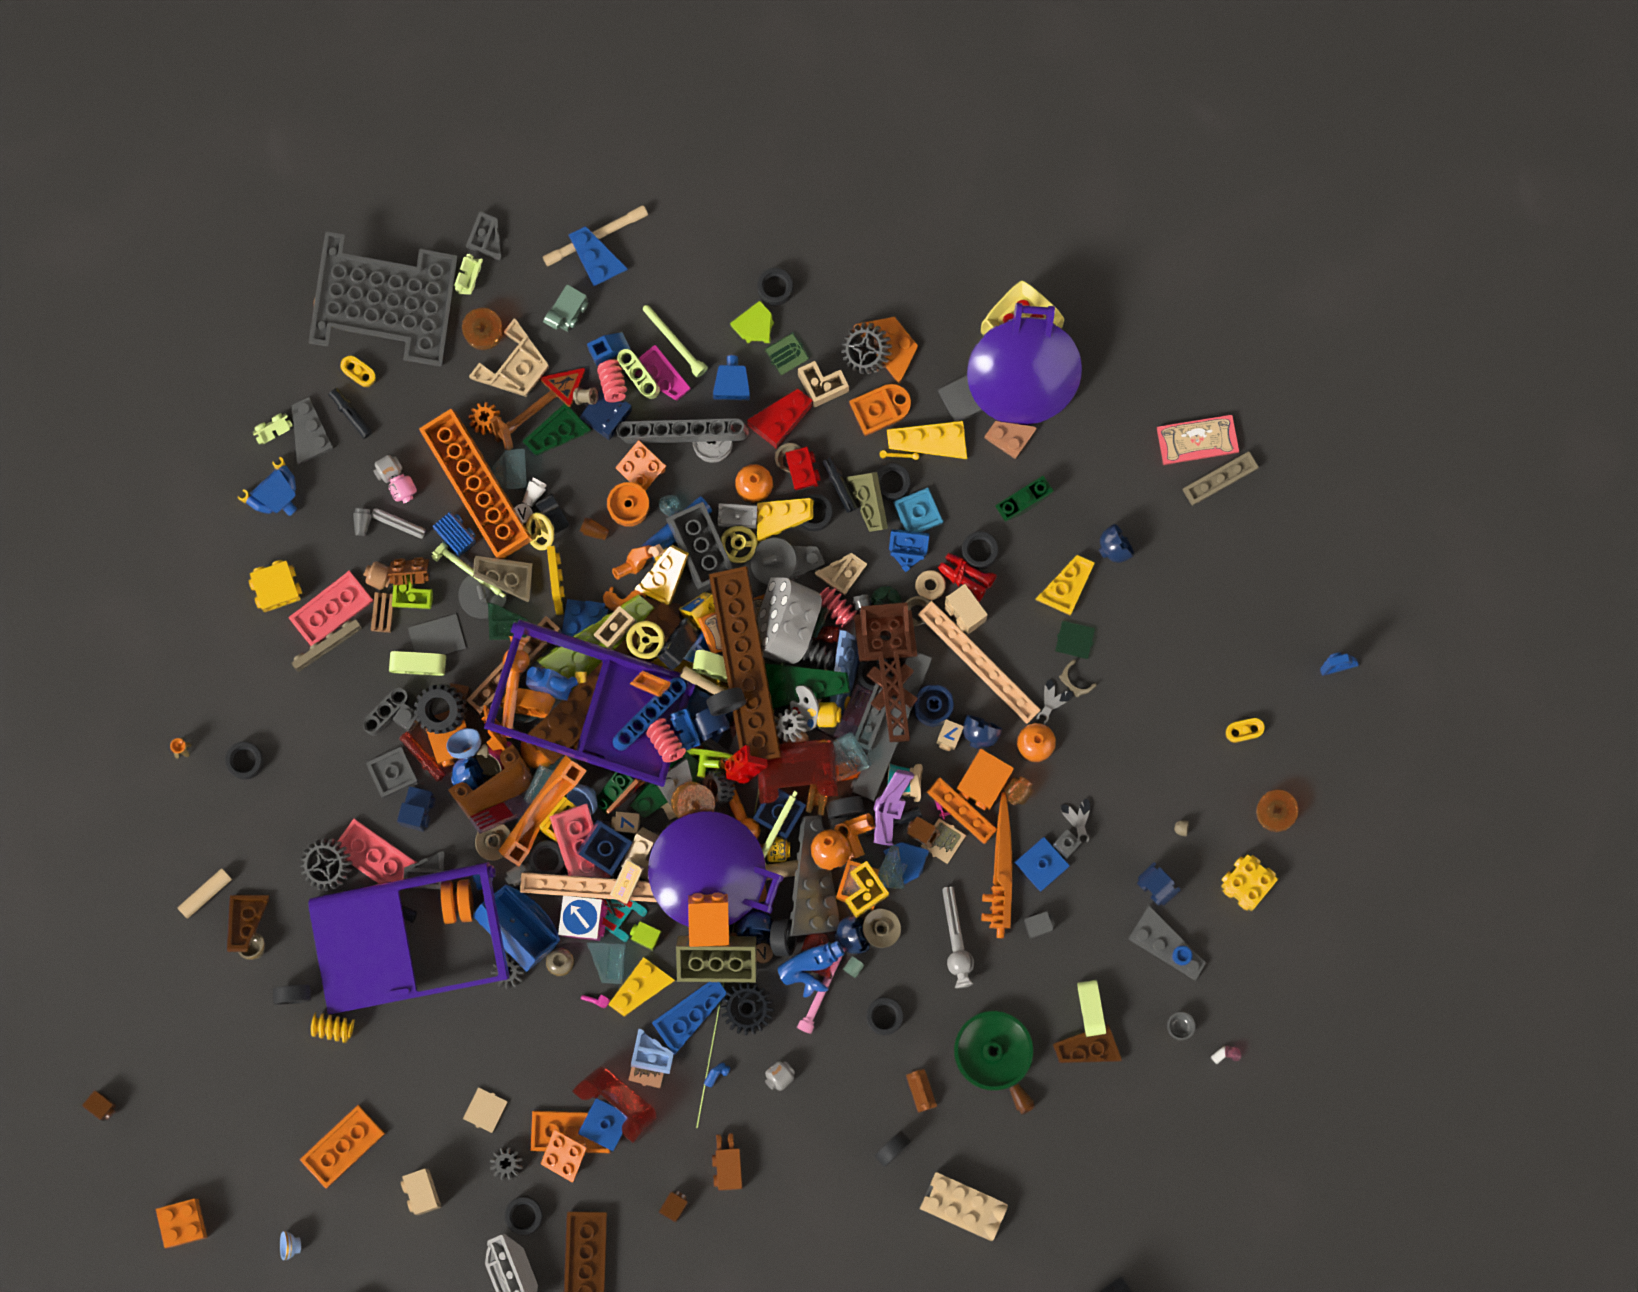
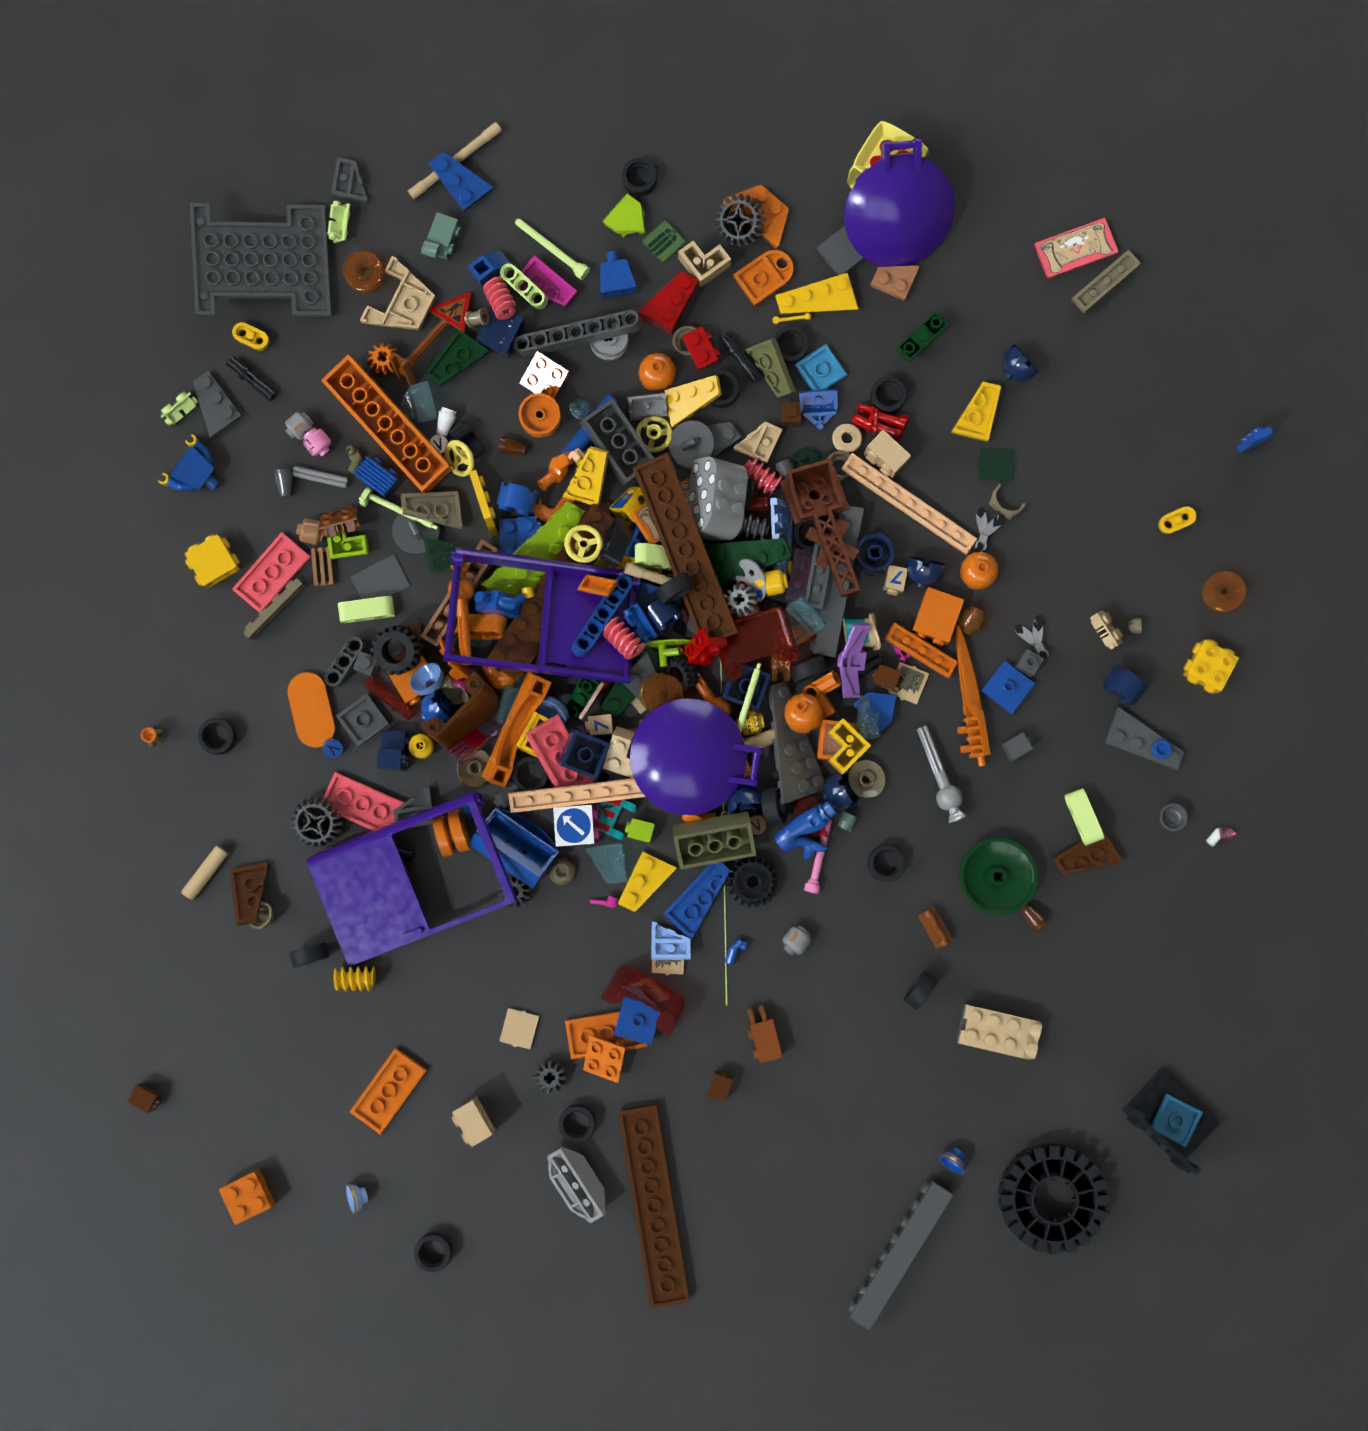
camera: 10 degrees left, 5 degrees up
tan brick [594,606,636,649] -> none
slope [610,859,644,904] -> none
orange brick [688,892,729,947] -> none
none -> orange tile [287,672,336,748]
none -> blue tile [323,738,343,758]
none -> olive arm [346,445,363,474]
none -> yellow head [409,734,435,759]
none -> blue brick [496,482,539,517]
none -> reddish brown brick [780,402,802,428]
none -> tan hinge [1090,610,1123,650]

